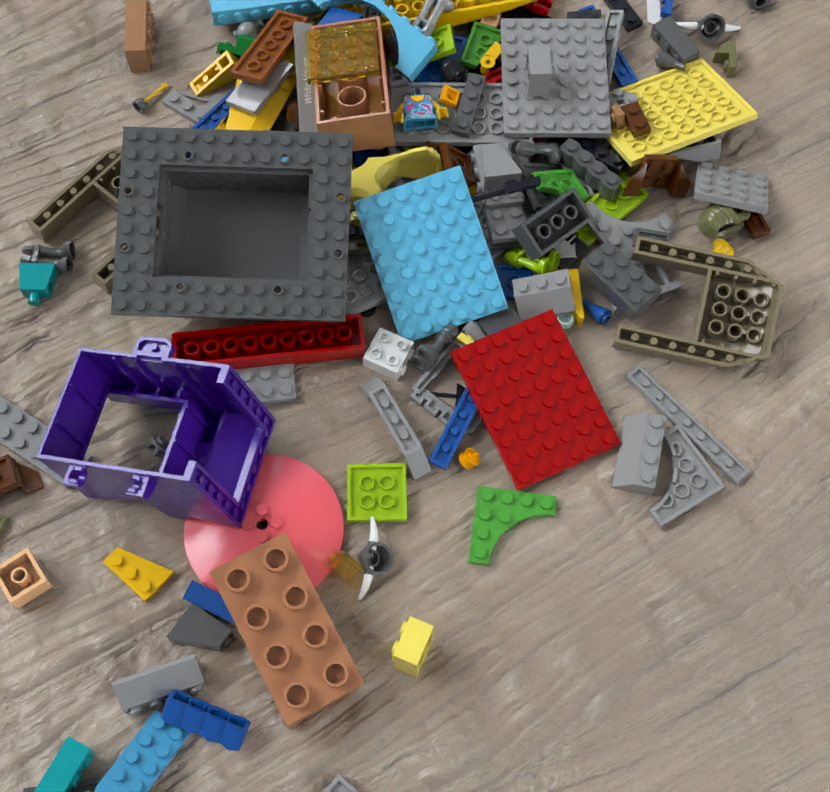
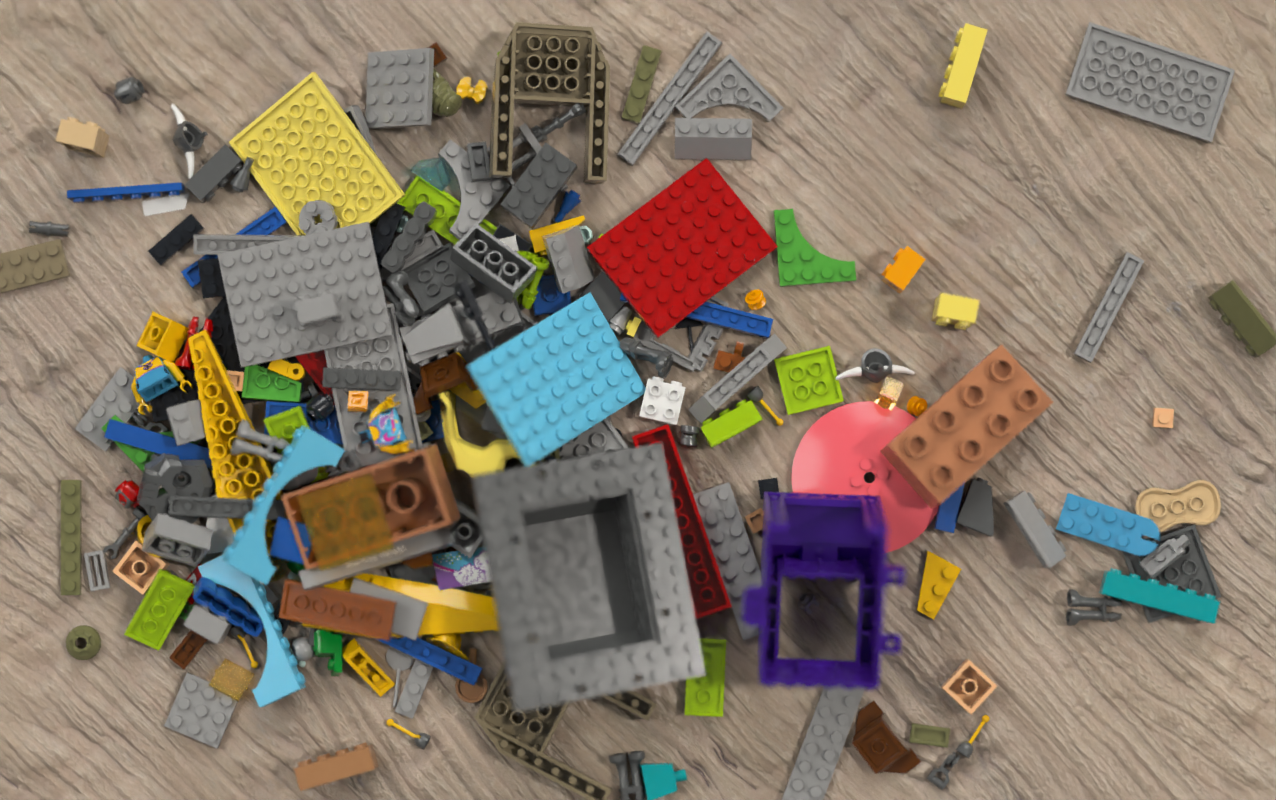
camera: 95 degrees left, 20 degrees up
blue brick [161,689,251,751] -> none
bright green wing [531,169,589,201] -> none
medium nougat plate [610,104,625,130] -> none
reddish brown plate [621,101,651,138] -> none
reddish brown piece [623,154,691,197] -> none
olive slope [712,39,737,78] -> none
none -> clear light blue slope [410,157,451,191]
none -> dark grey piece [531,103,586,143]
none -> olive plate [622,45,662,124]
none -> dark grey wheel [678,425,700,447]
none -> lime plate [684,638,726,717]
none -> lime slope [700,399,763,448]
none -> dark orange plate [713,341,745,373]
none -> hinge [746,386,784,426]
none -> black plate [758,478,779,499]
none -> light orange brick [881,246,926,294]
none -> light orange wheel [907,396,928,417]
none -> light yellow brick [938,23,988,109]
none -> dark grey piece [1066,589,1122,626]

